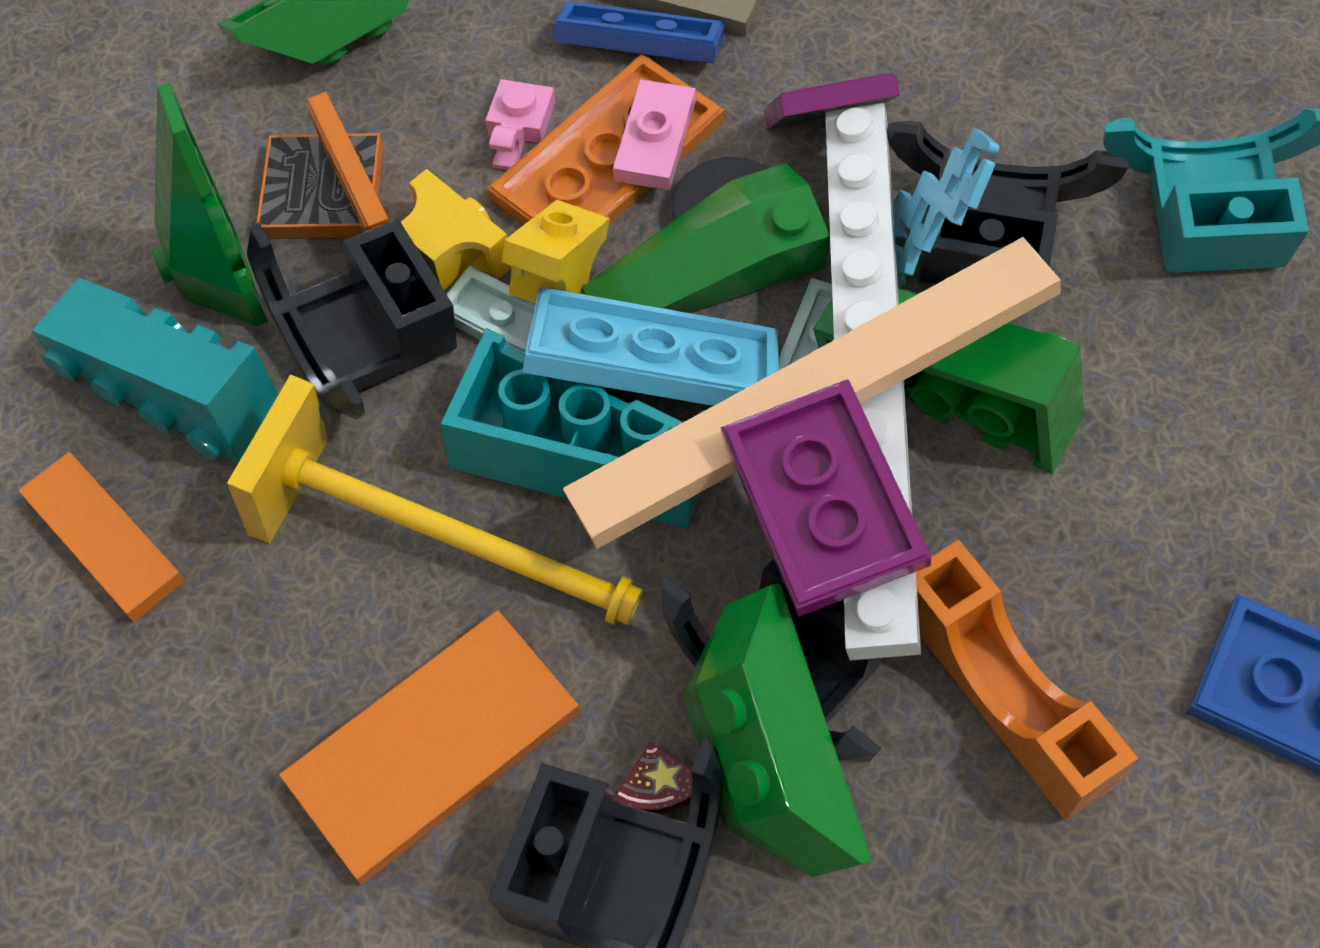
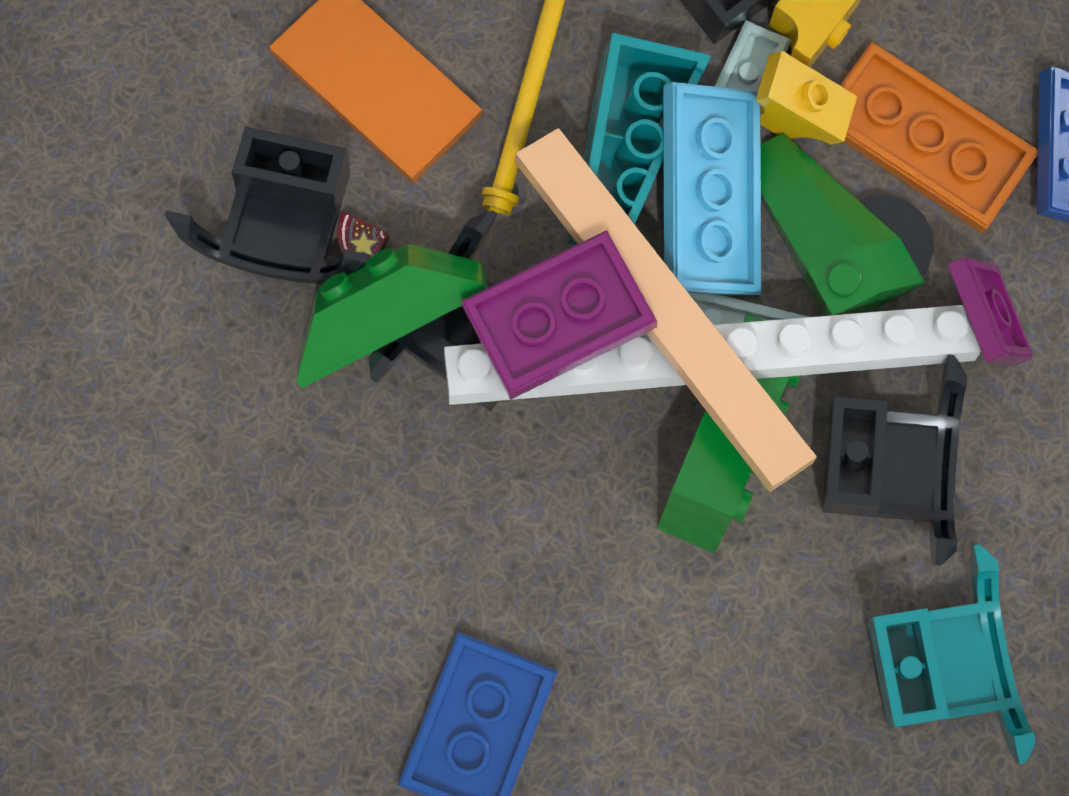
camera: 75 degrees right, 15 degrees up
bright pink plate [485,79,556,170] -> none
bright pink plate [613,79,696,190] -> none
medium azure piece [893,128,999,289] -> none
orange arch [916,539,1138,822] -> none

